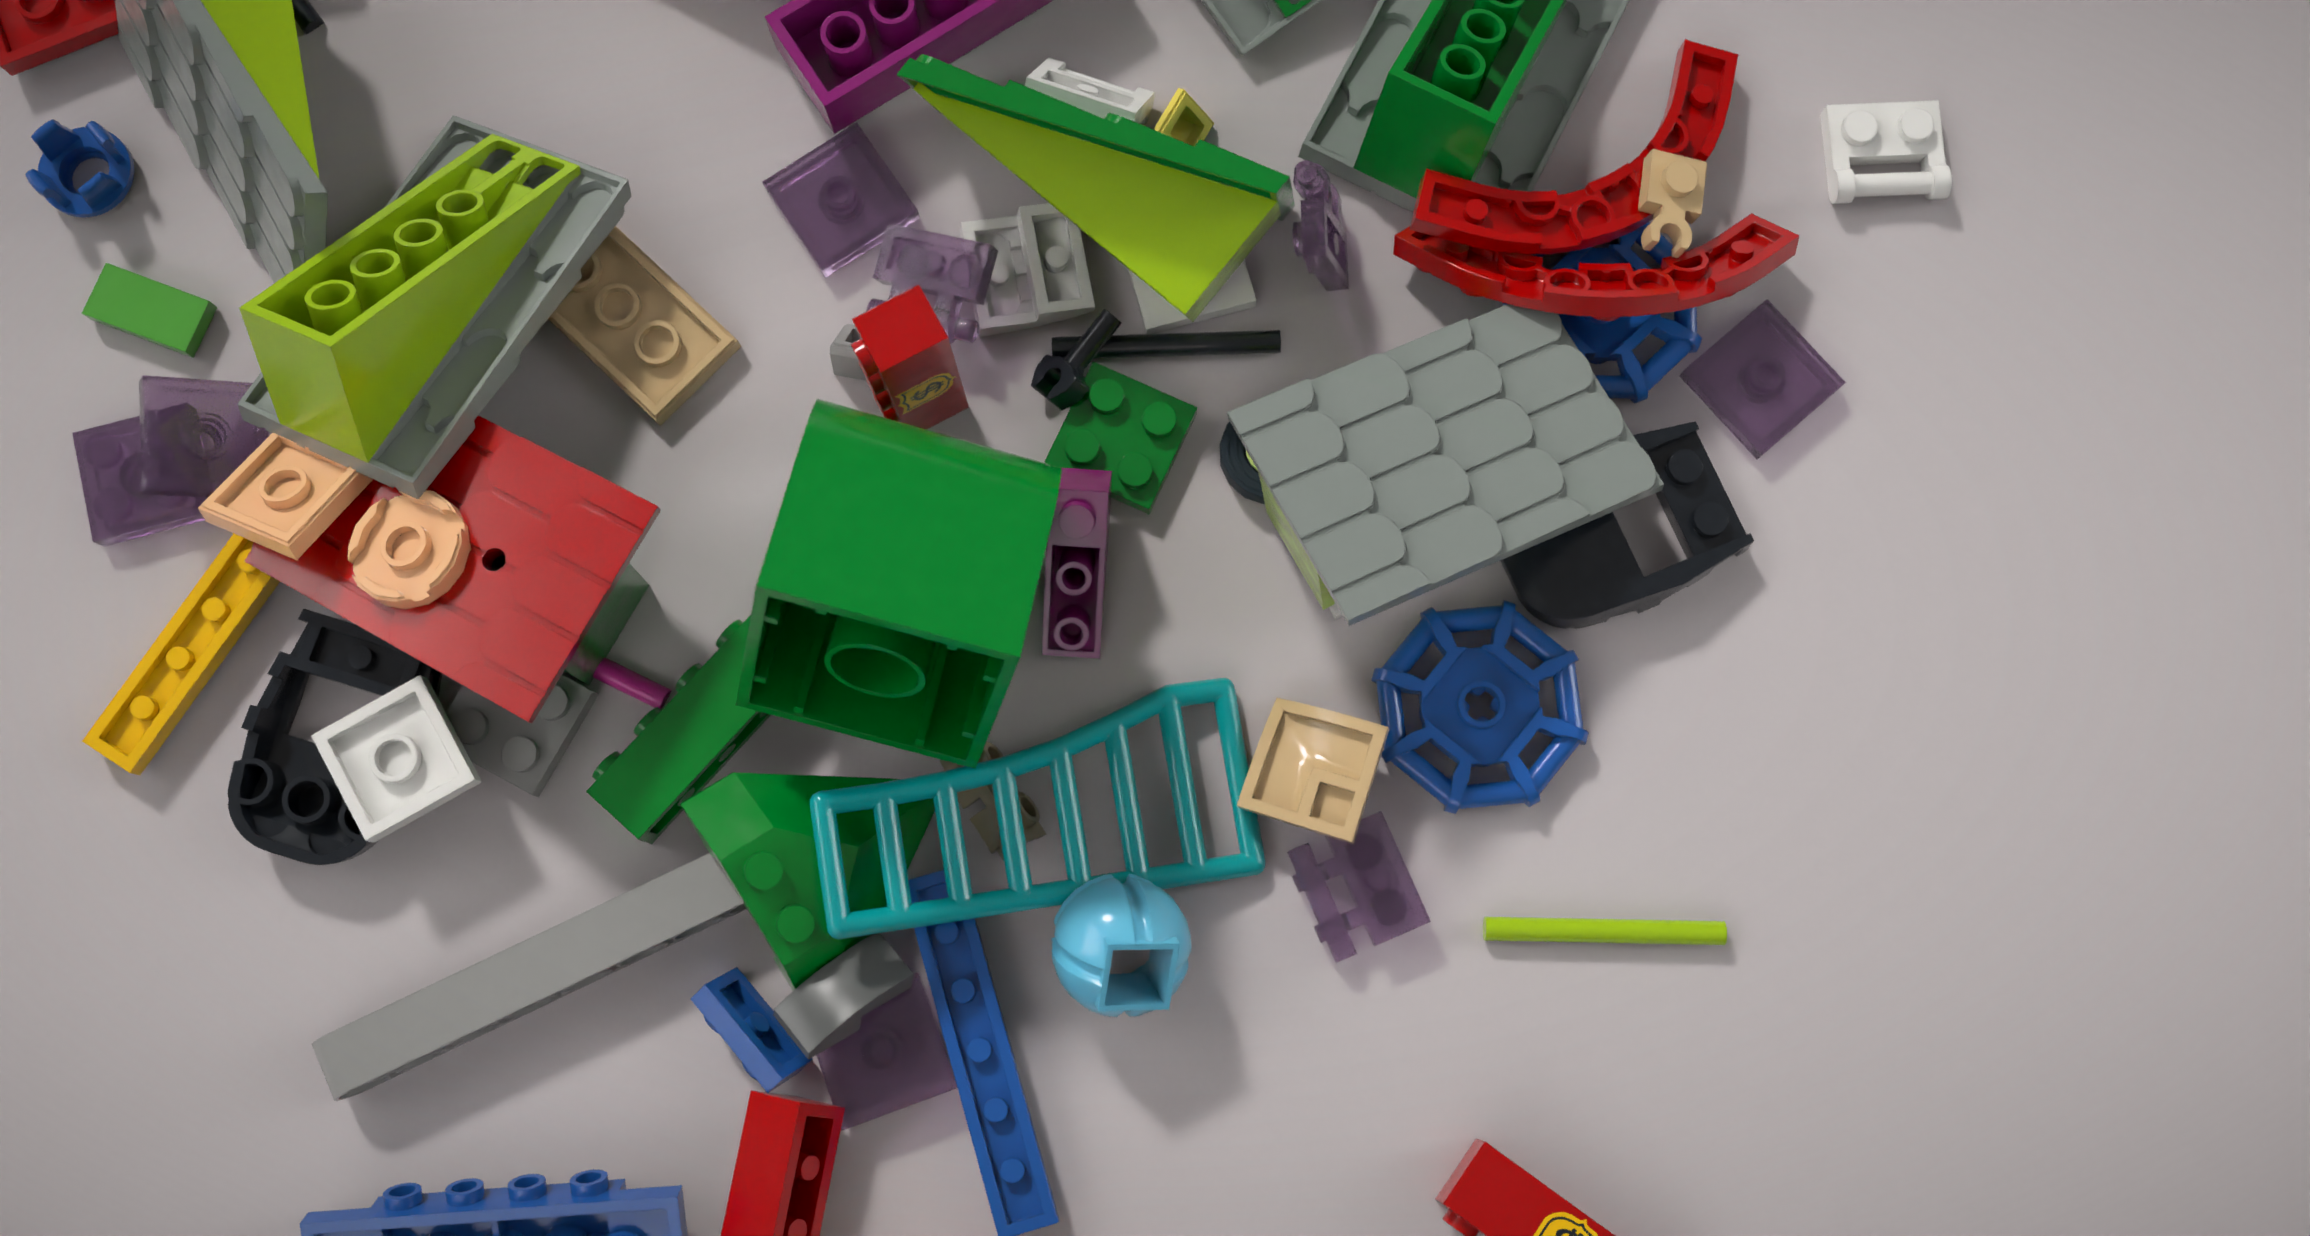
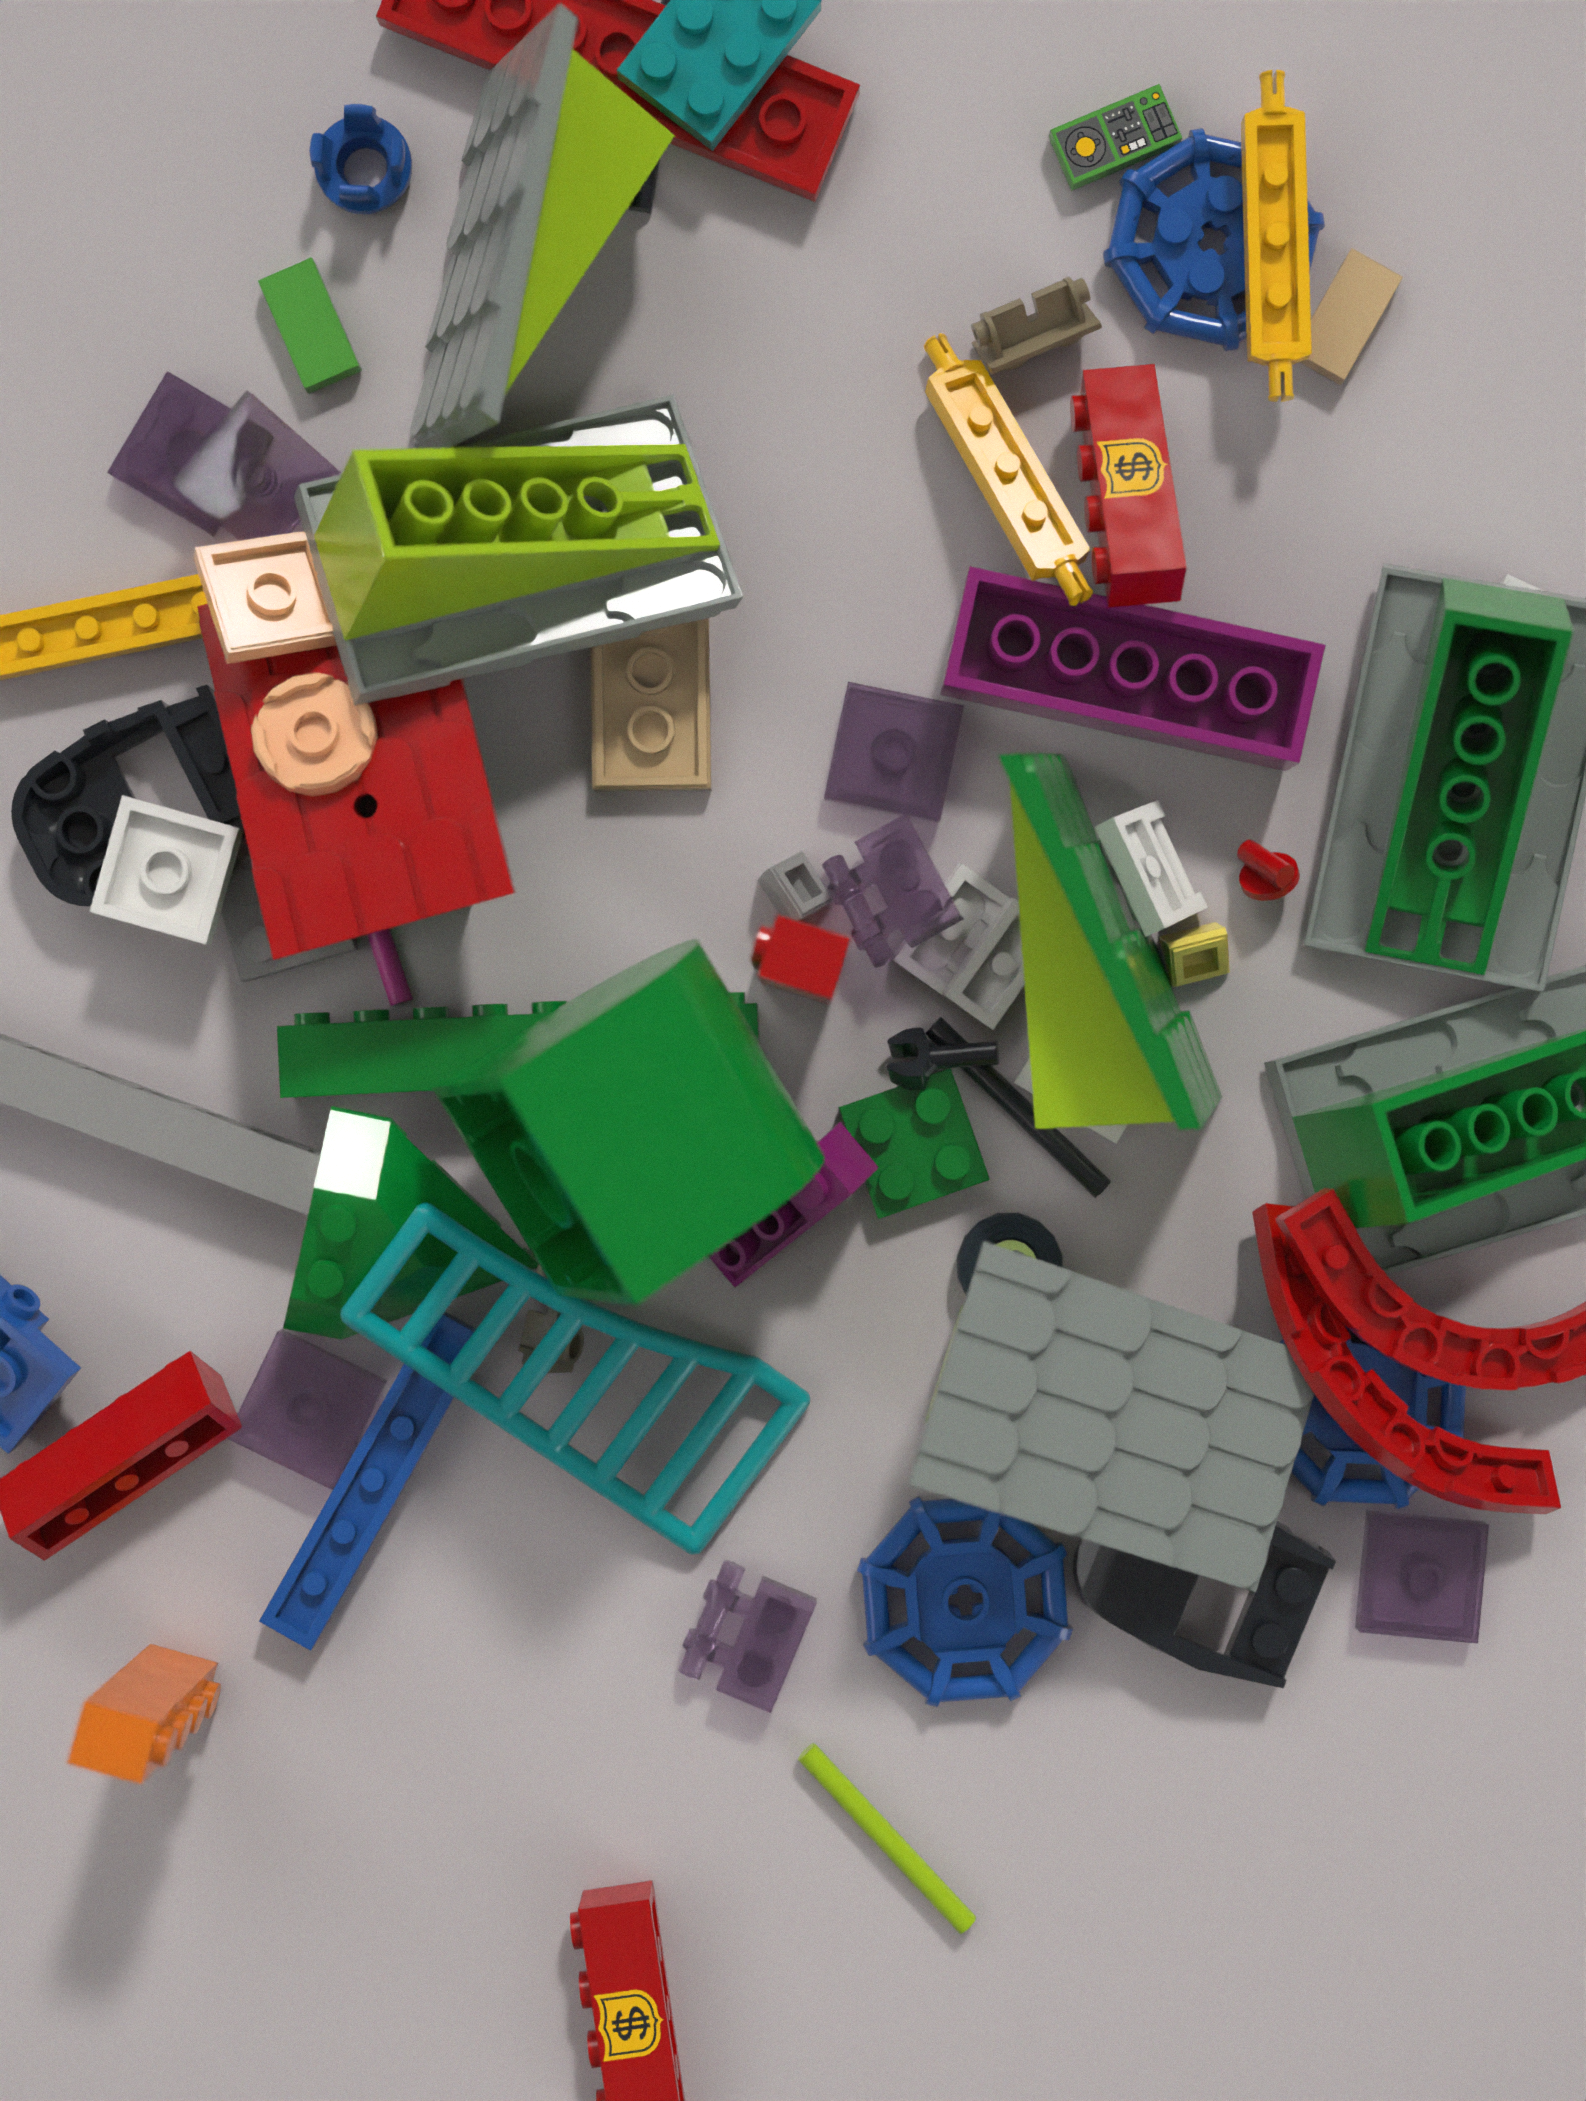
camera: 50 degrees right, 10 degrees up
blue plate [691,967,813,1093] -> none
dark grey slope [773,933,914,1060] -> none
medium azure piece [1051,874,1192,1017] -> none
tan plate [1237,698,1389,844] -> none
clear purple plate [1292,160,1349,291] -> none
tan plate [1638,149,1707,258] -> none
none -> red plate [1237,839,1300,901]

